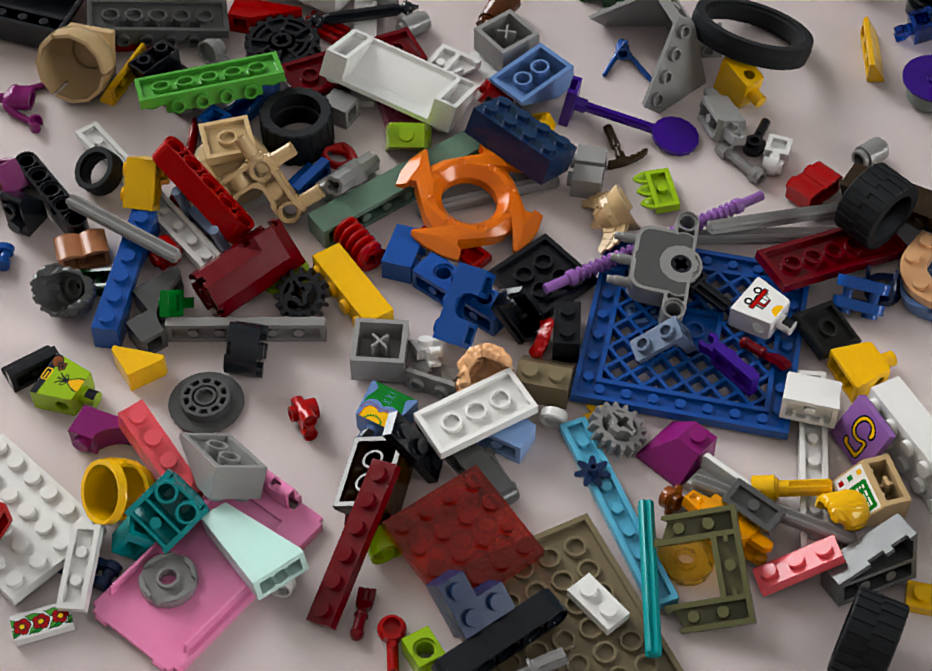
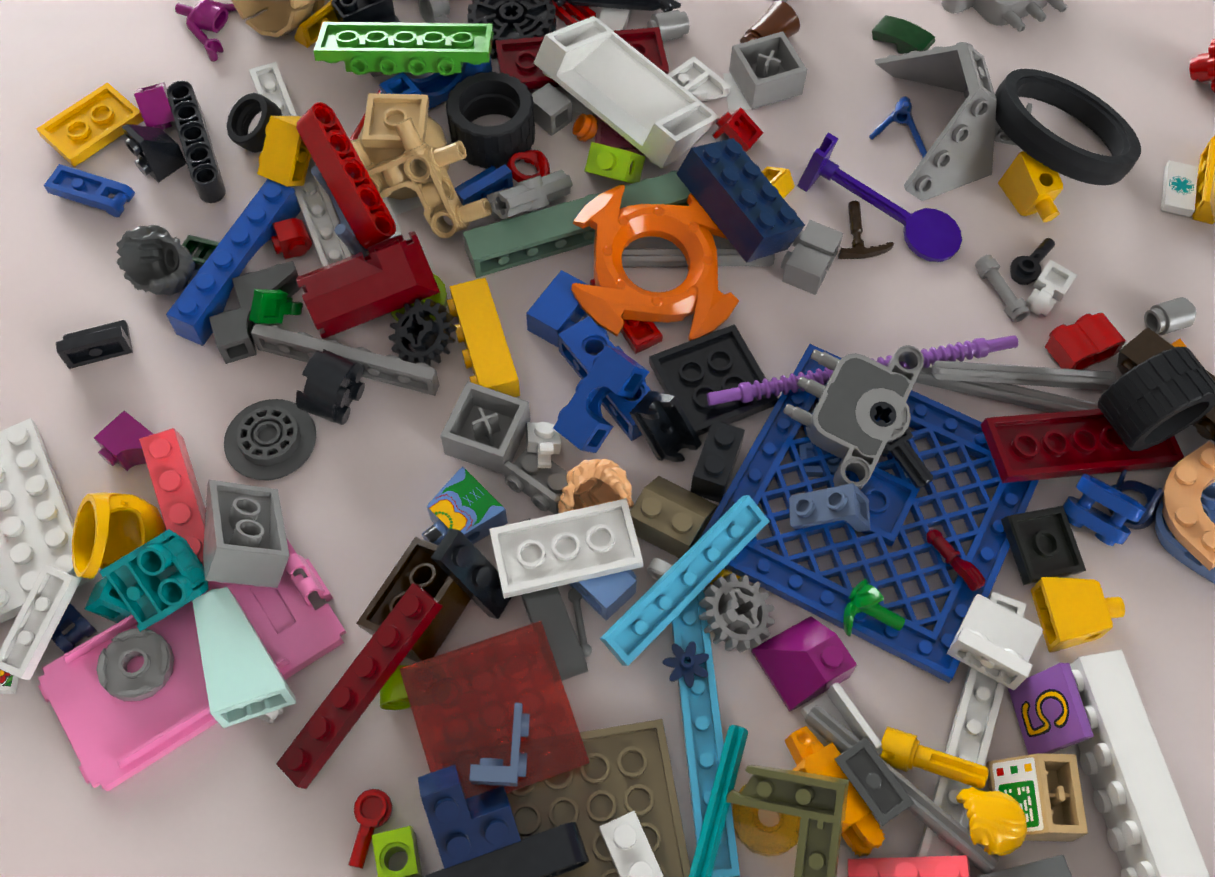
camera: 15 degrees right, 10 degrees up
lime torso [30,353,102,416] -> none
nougat brick [53,228,111,269] -> none
light grey axle [65,194,182,263] -> none
yellow slope [111,345,168,391] -> none
red plate [288,396,320,441] -> none
red piece [333,216,385,271] -> none
dark red piece [350,586,377,641] -> none
medium blue slope [489,42,574,106] -> none
red piece [528,318,554,358] -> none
tan helmet [582,183,641,255] -> none
lime plate [632,168,680,214] -> none
dark orange plate [658,484,684,515] -> none
light grey hinge [697,87,747,146] -> none
dark purple plate [698,332,760,397] -> none
white torso [728,277,797,339] -> none
none -> sand blue bracket [469,703,530,787]
none -> orange plate [572,113,598,142]
none -> medium azure plate [600,495,770,666]
none -> green plant [843,578,905,636]
none -> white tile [1161,160,1198,217]

